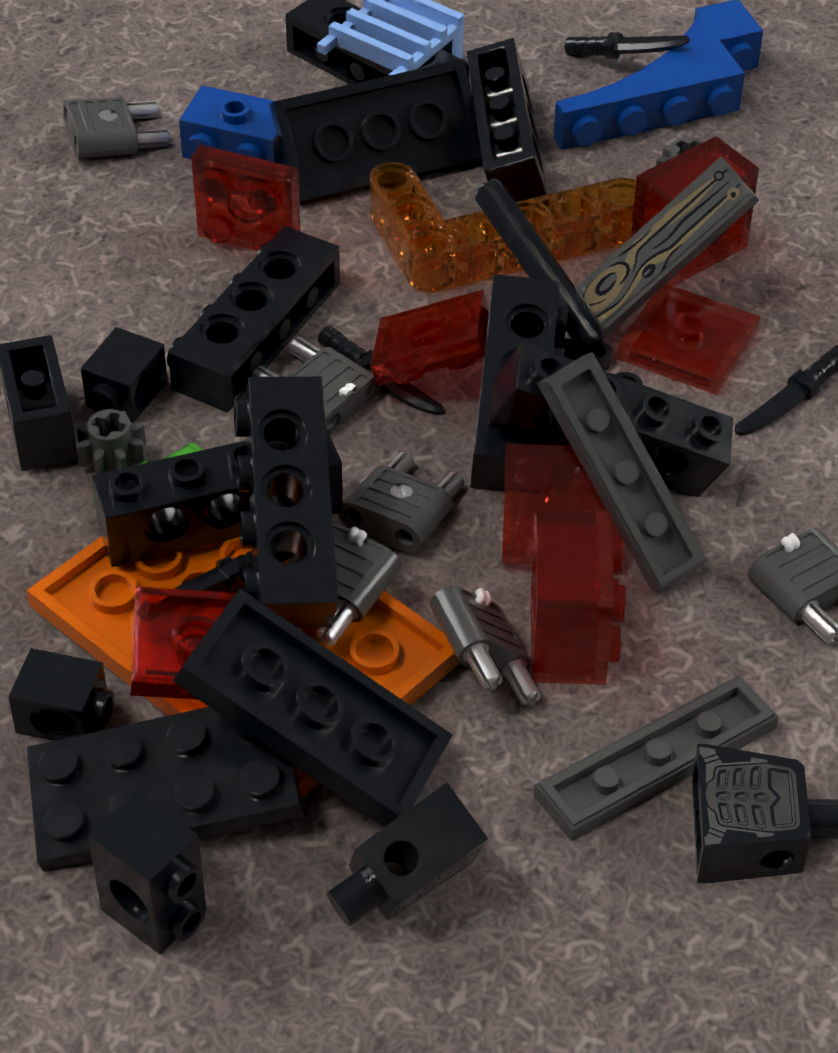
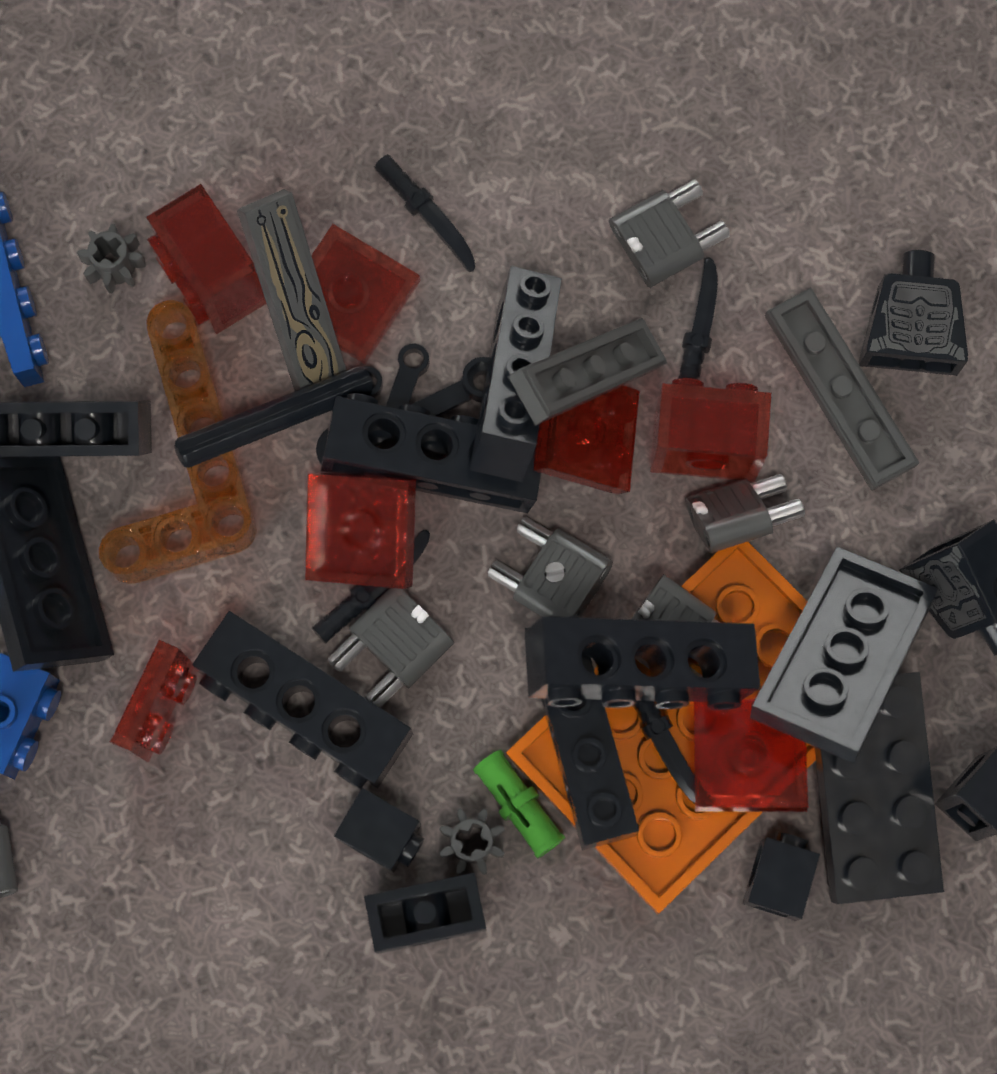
camera: 85 degrees left, 30 degrees up
none -> black piece [674,257,718,400]

